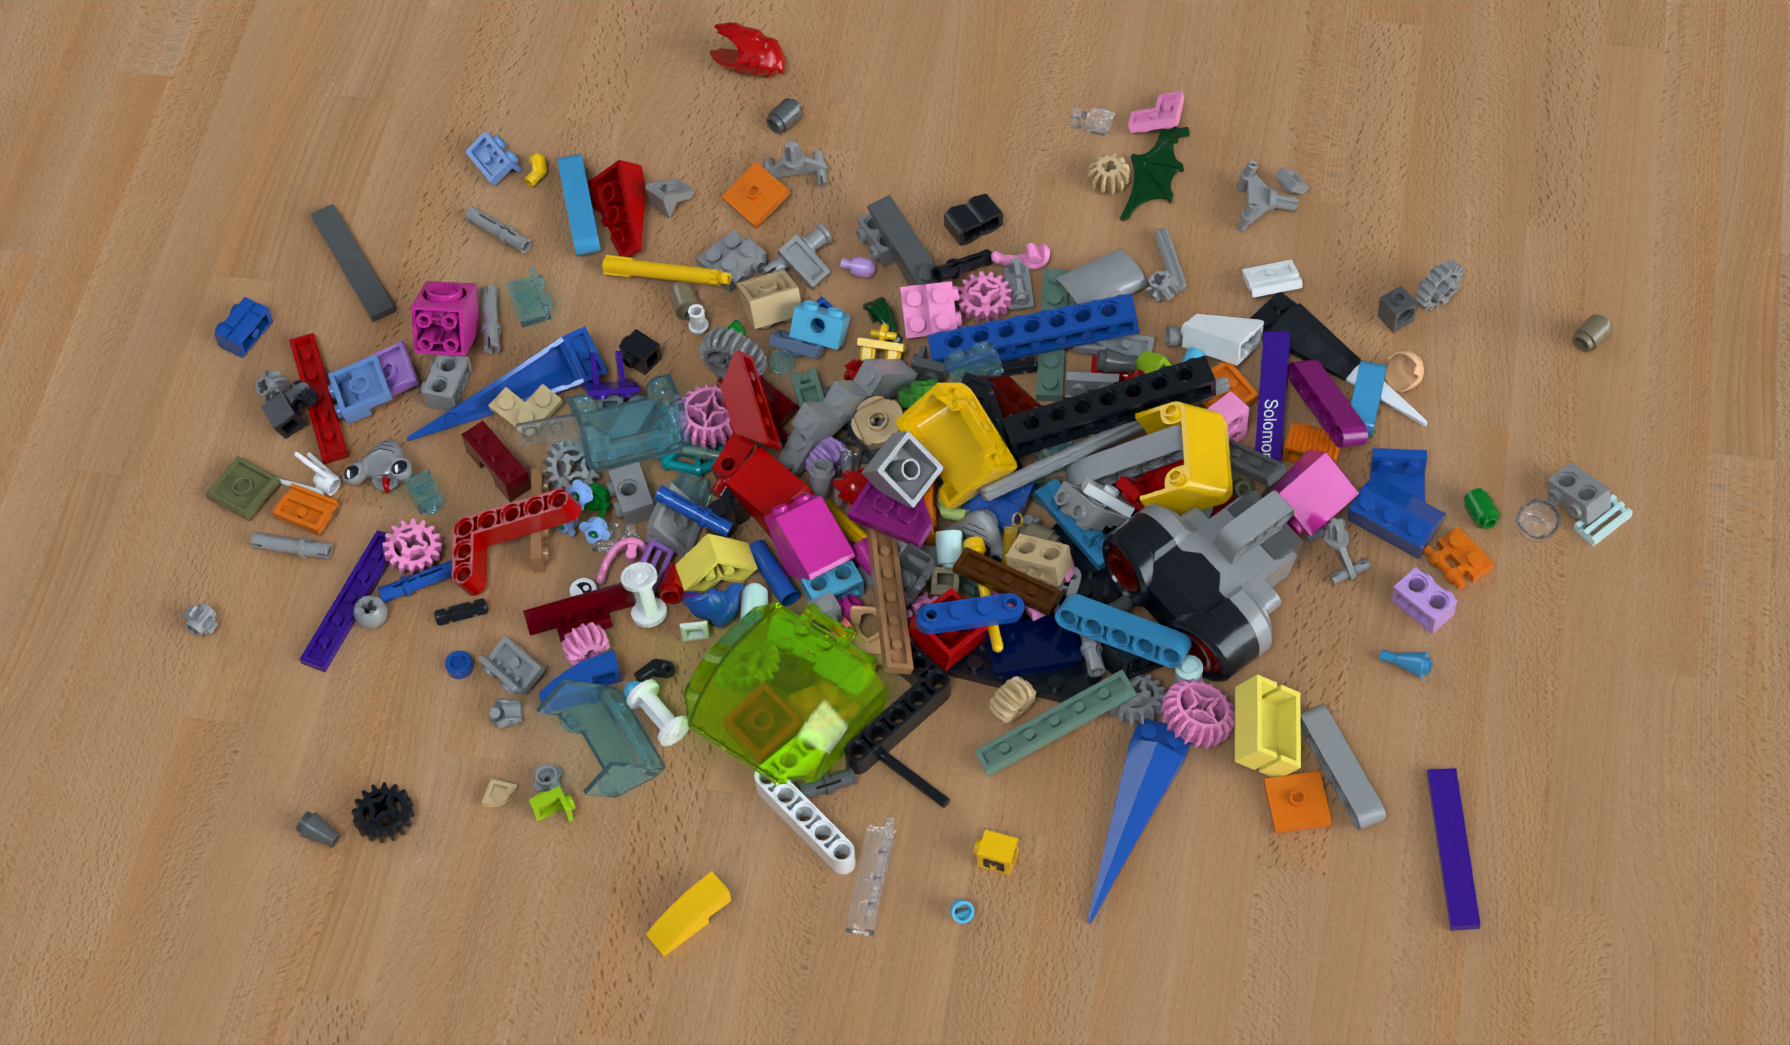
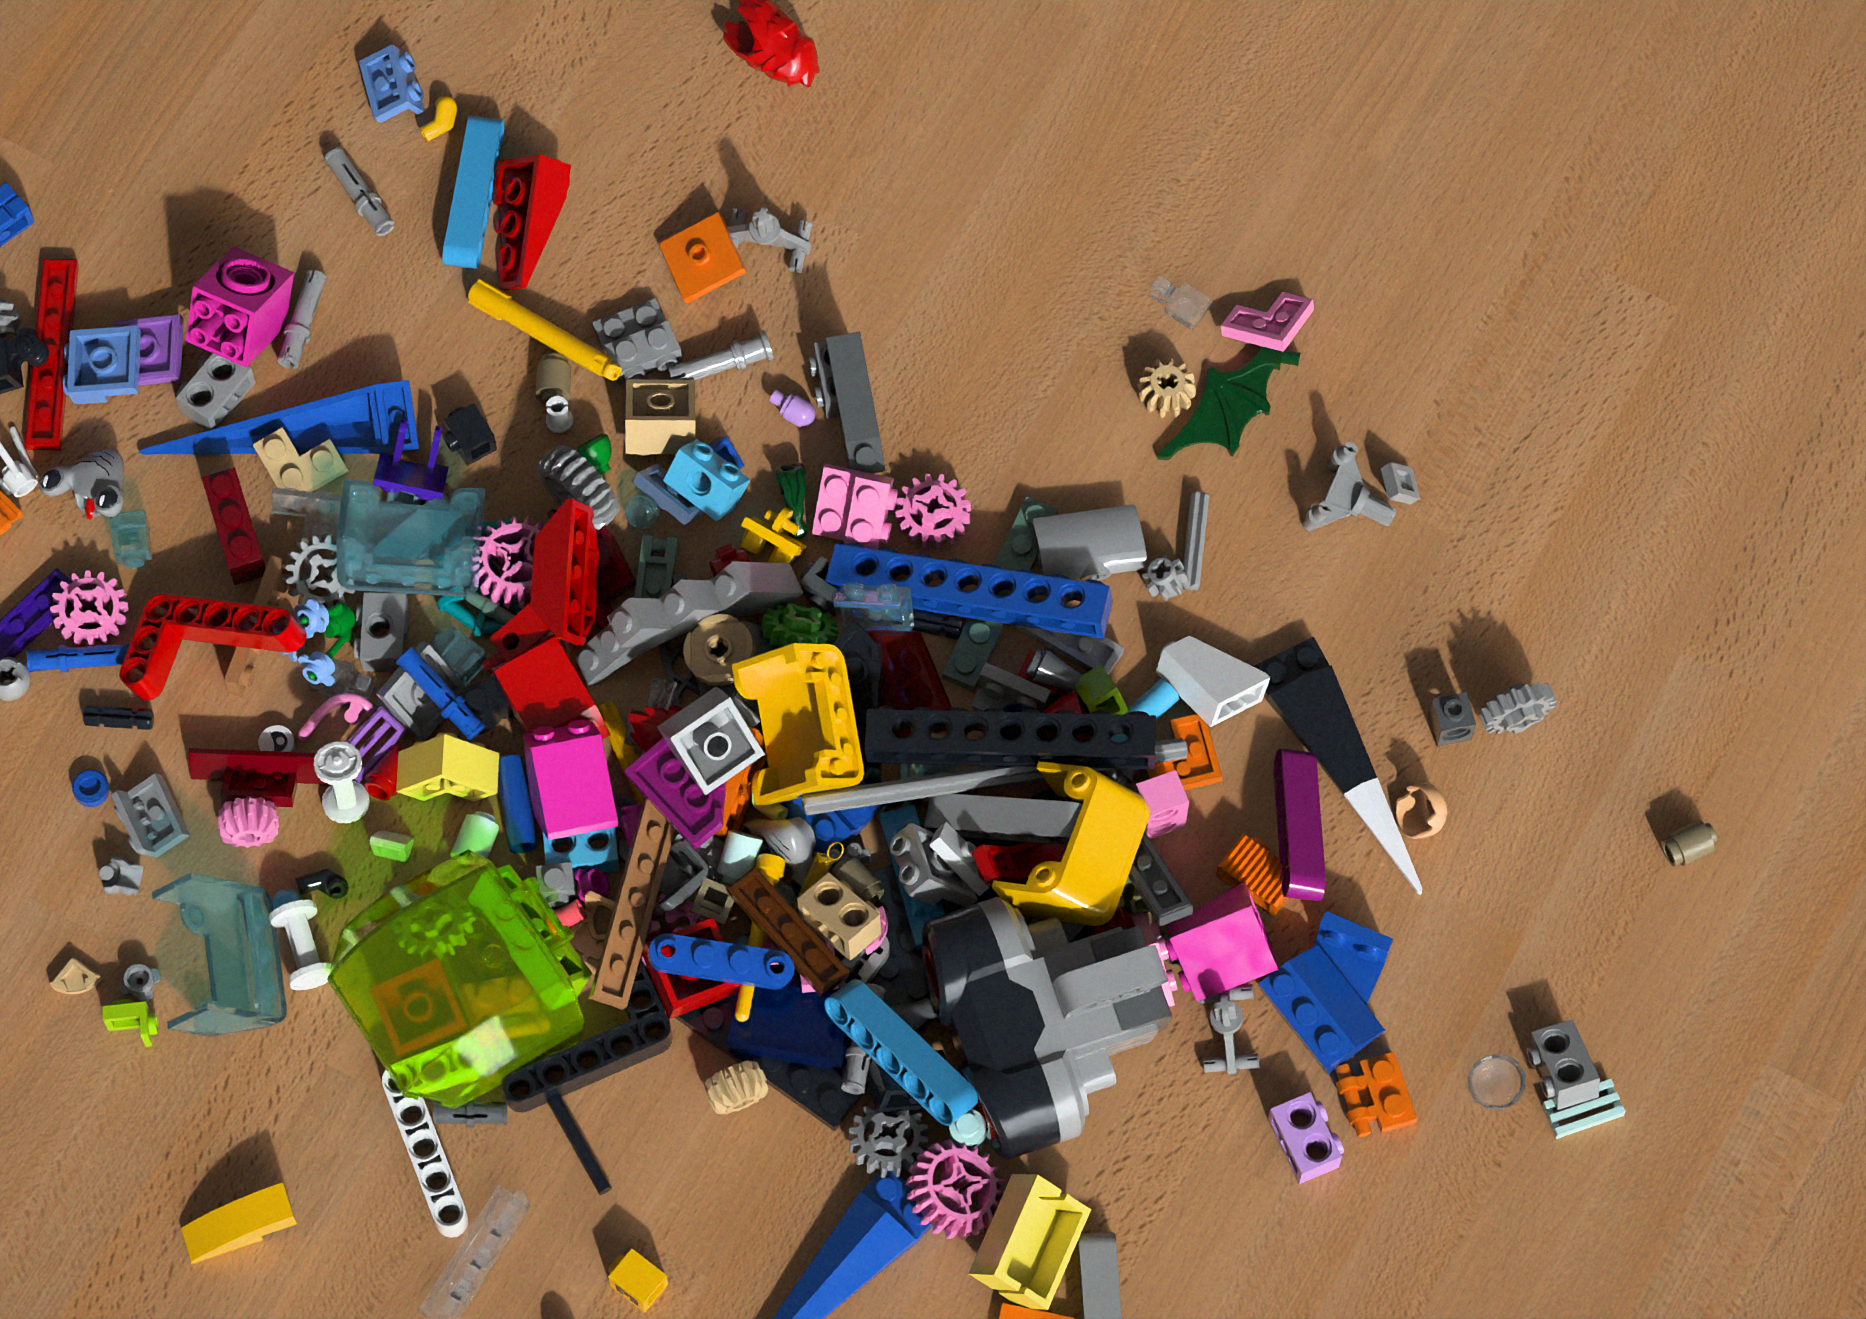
camera: 15 degrees right, 10 degrees up
dark grey tile [310,204,396,322] -> none
clear light blue bracket [506,267,553,328] -> none
blue slope [539,650,622,711] -> none
light grey slope [645,178,695,218] -> none
blue hair [682,583,745,628] -> none
dark grey brick [766,98,802,134] -> none
light grey tile [777,234,831,290] -> none
lavender gear [806,436,850,479] -> none
light grey cone [809,459,835,500] -> none
black pin [931,249,993,283] -> none
black brick [944,194,1003,246] -> none
sand green plate [974,669,1137,777] -> none
bright pink piece [991,243,1050,270] -> none
light grey hinge [1003,257,1034,310] -> none
light grey hinge [1165,326,1183,347] -> none
white plate [1242,259,1303,298] -> none
dark purple tile [1255,332,1291,463] -> none
dark azure beam [1351,360,1387,438] -> none
dark azure cone [1379,650,1433,679] -> none
green brick [1464,488,1501,529] -> none

